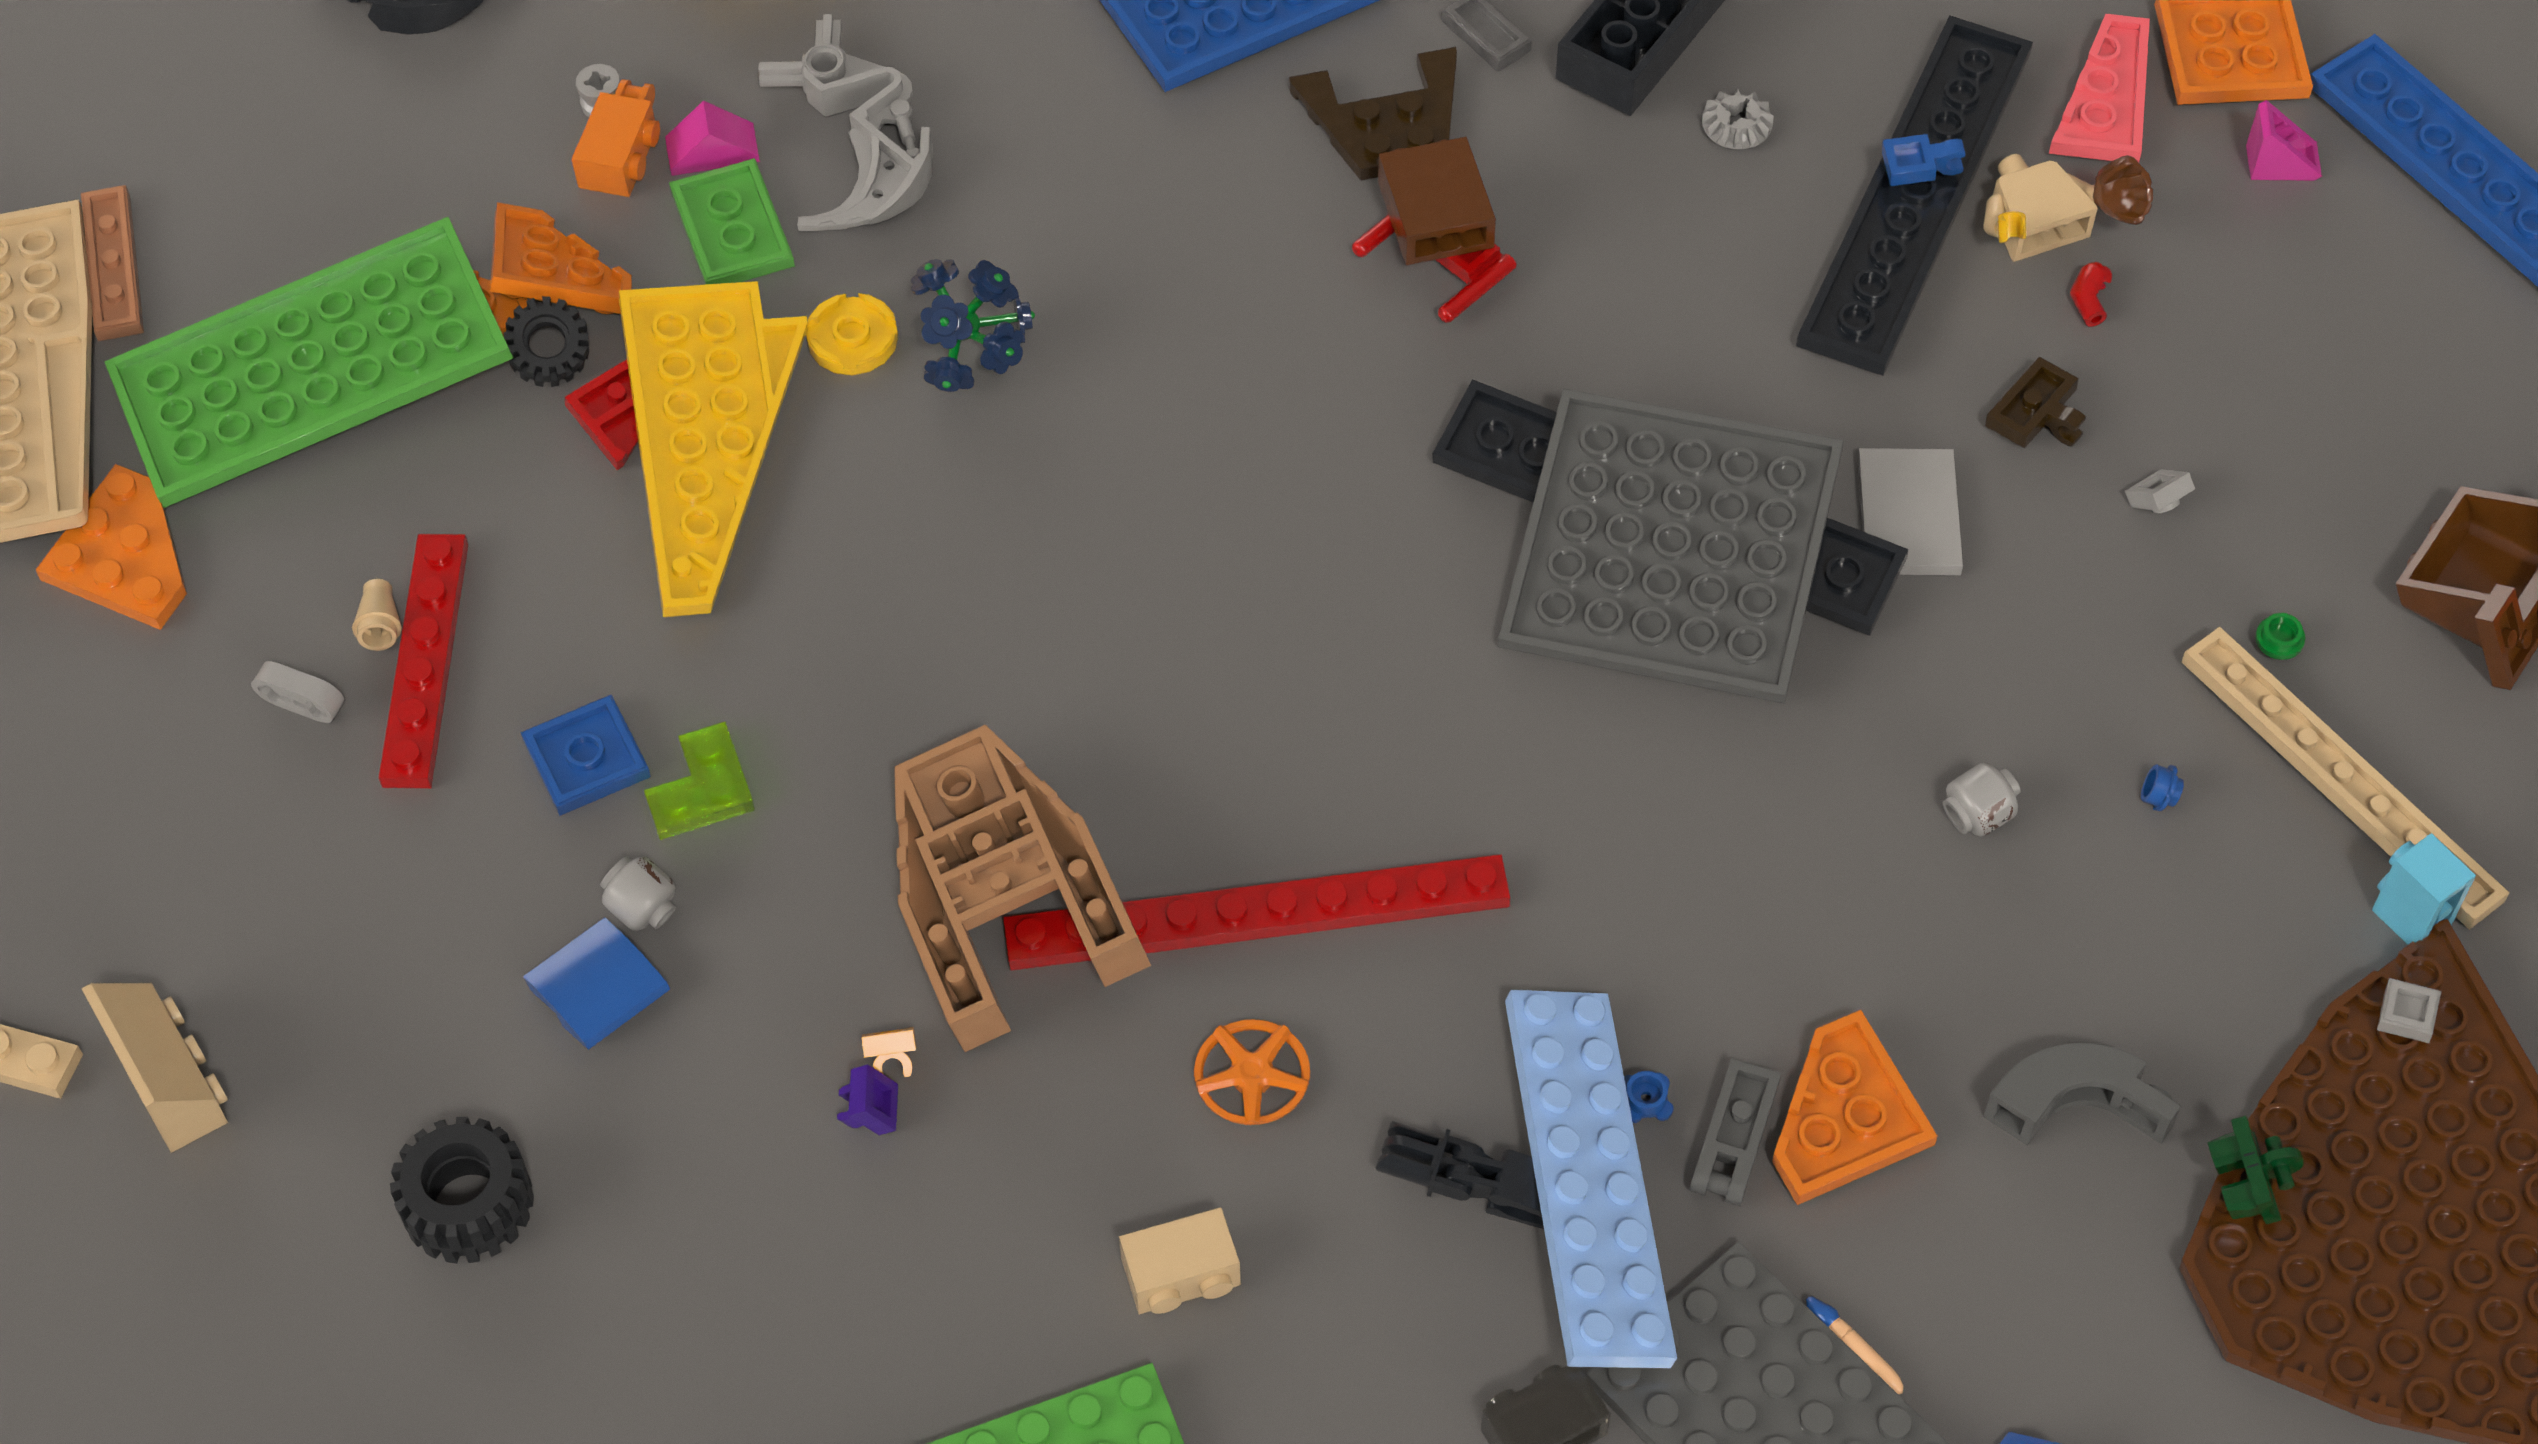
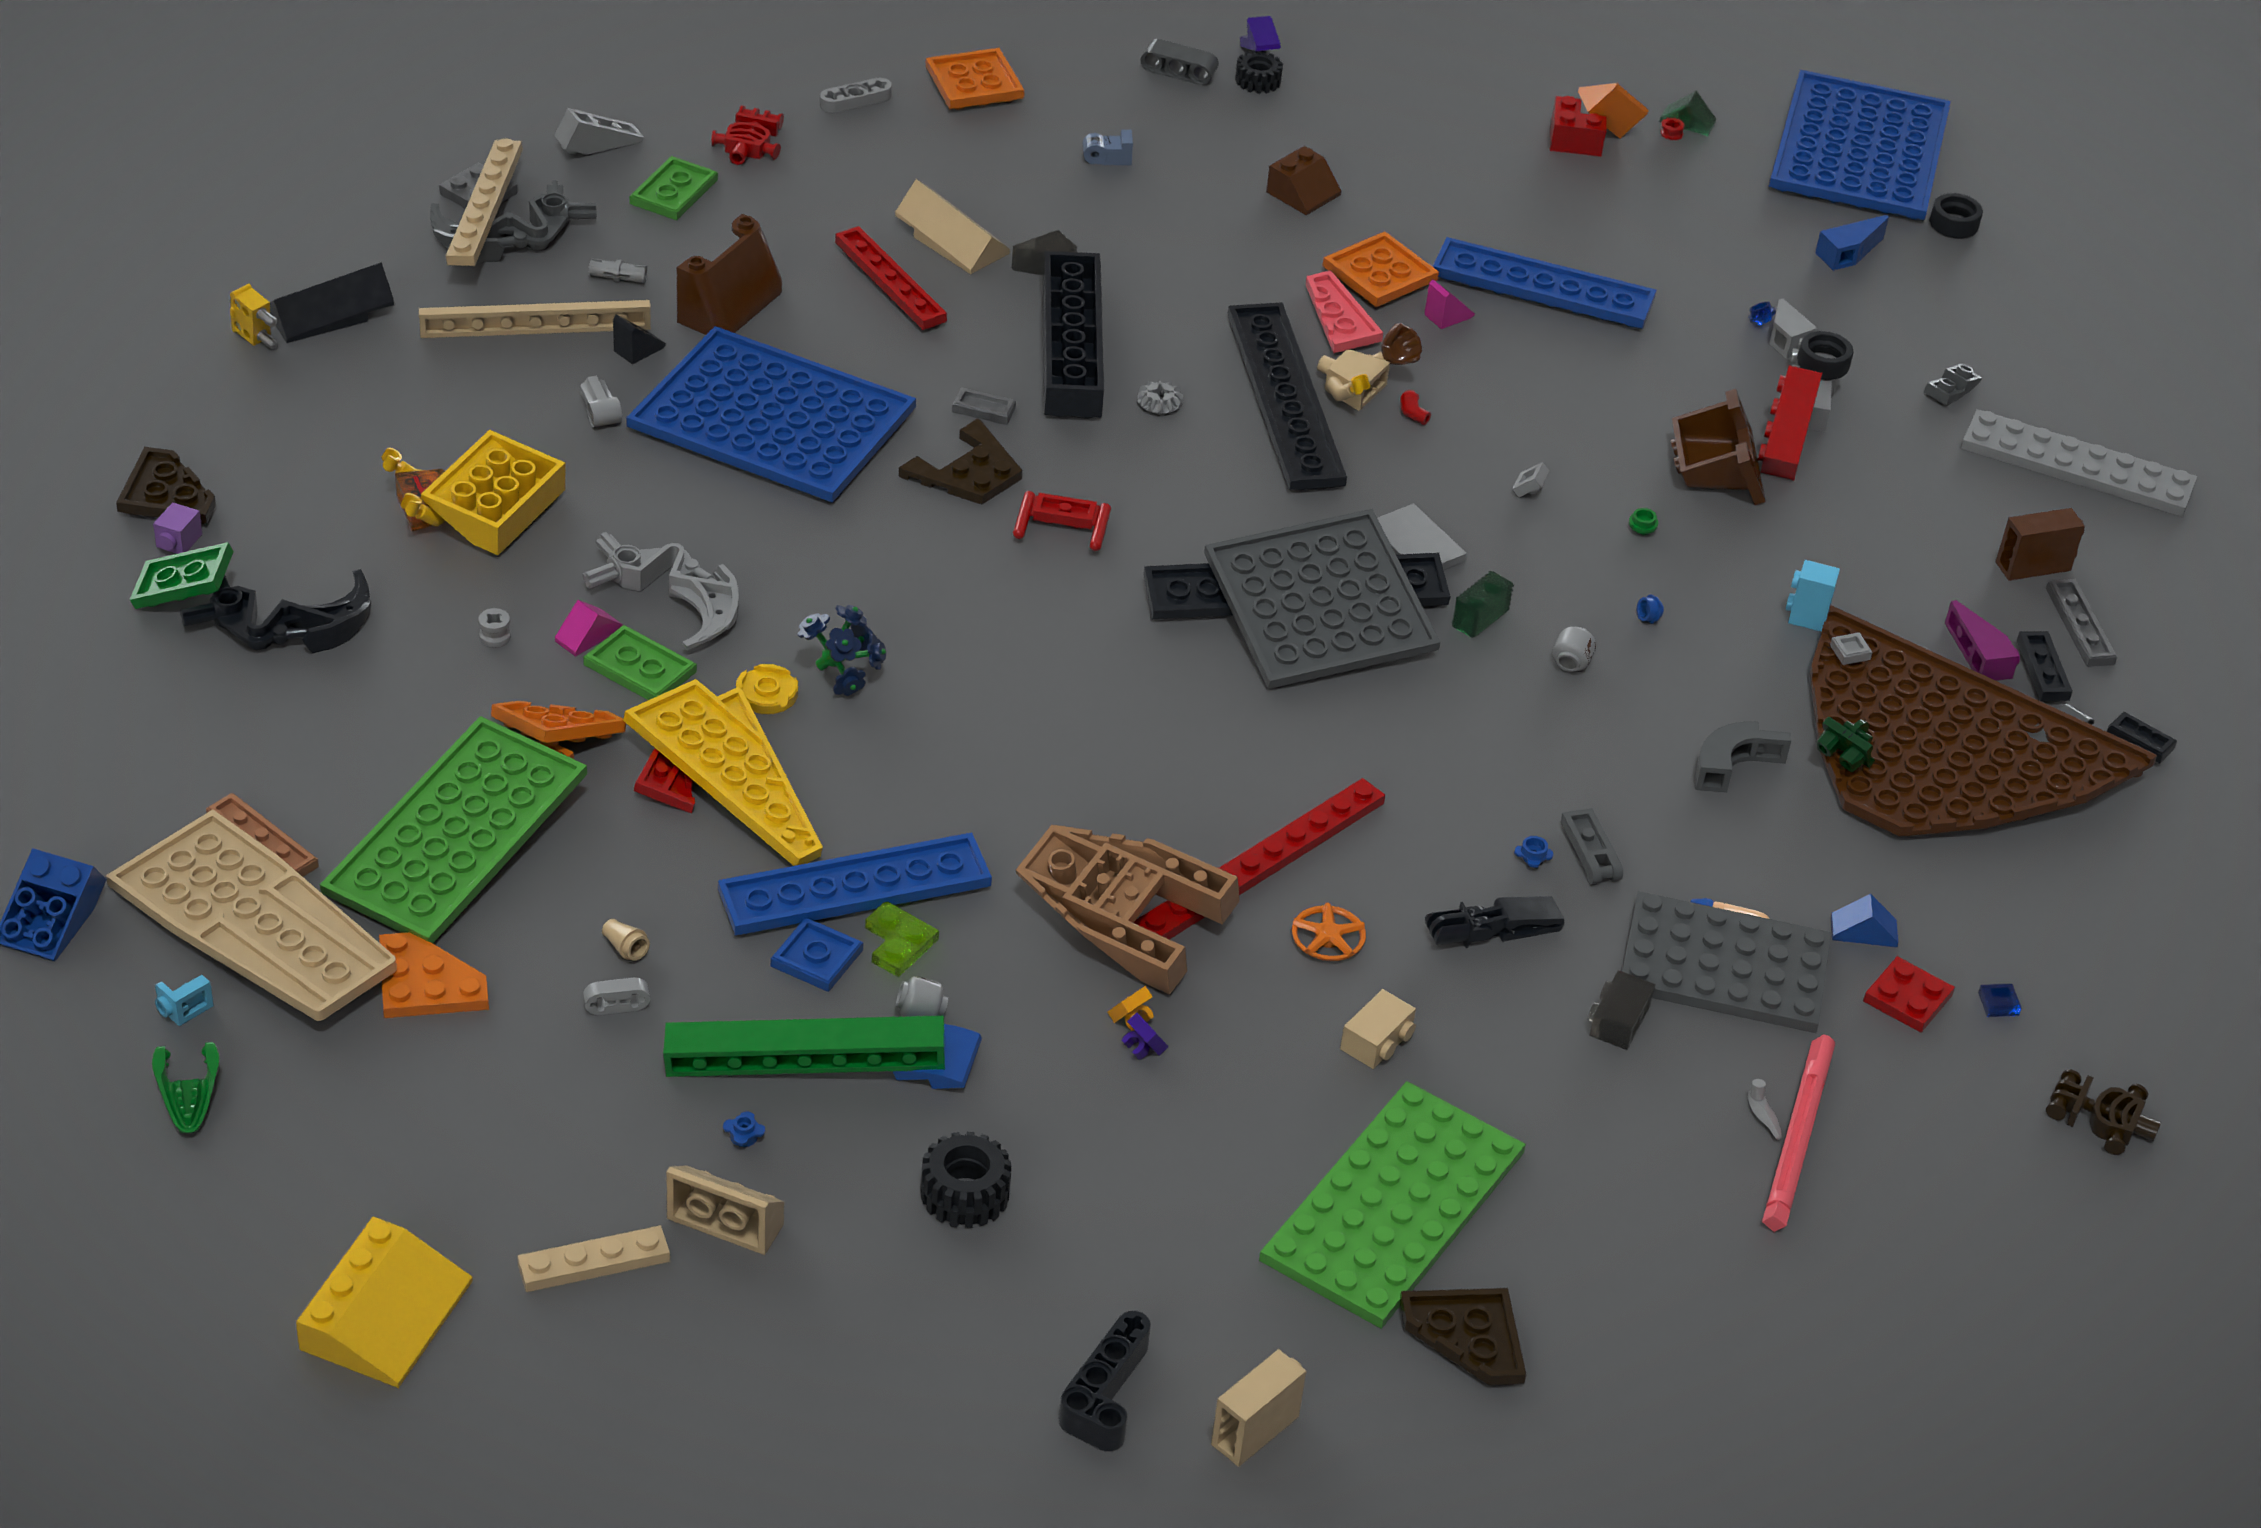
camera: 40 degrees left, 15 degrees down
red plate [379,534,469,789] -> none
black tyre [504,296,589,387] -> none
orange brick [572,79,660,197] -> none
reddish brown brick [1378,136,1496,265] -> none
light blue plate [1505,990,1677,1368] -> none
orange plate [1772,1010,1938,1205] -> none
blue plate [1882,134,1965,186] -> none
dark brown plate [1985,356,2086,448] -> none
tan plate [2182,627,2510,930] -> none
none -> green brick [663,1016,945,1077]
none -> blue plate [718,832,992,936]
none -> blue plate [723,1111,765,1147]
none -> clear green brick [1452,571,1514,638]

